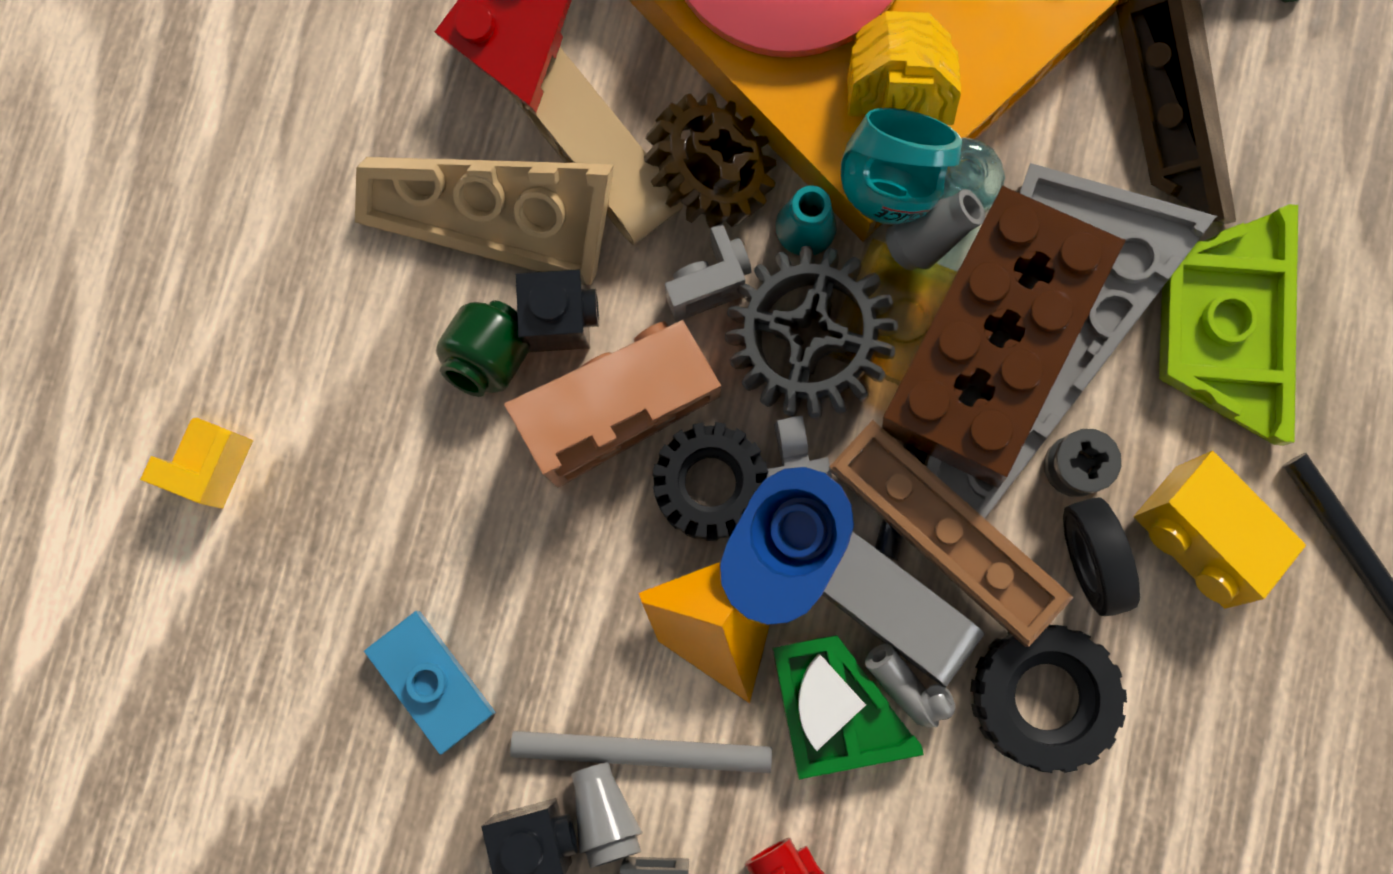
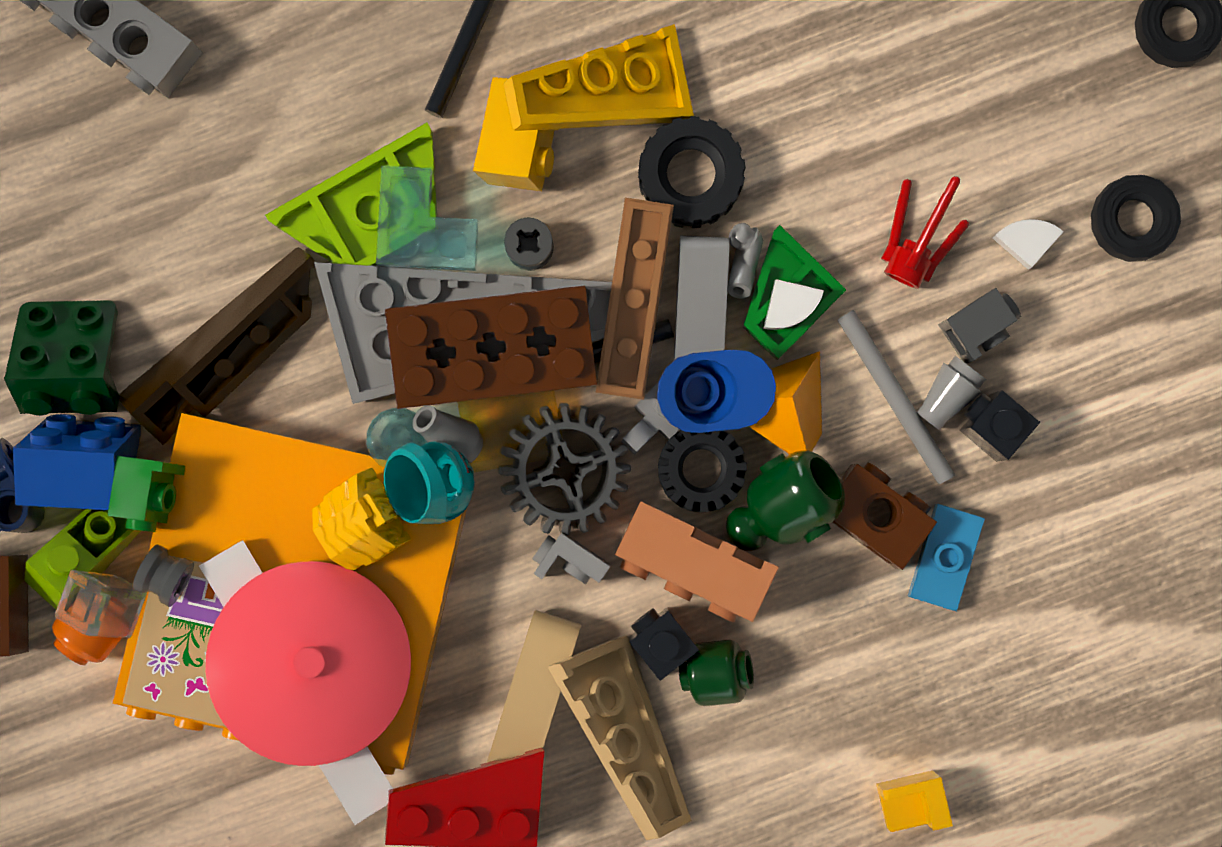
camera: 125 degrees left, 5 degrees up
dark brown gear [644,93,776,229] -> none
teal cone [775,186,837,256] -> none
black tyre [1063,497,1140,616] -> none
none -> clear light blue plate [376,166,479,271]
none -> yellow wing [504,24,694,131]
none -> dark green piece [726,451,845,551]
none -> reddish brown brick [832,462,937,570]

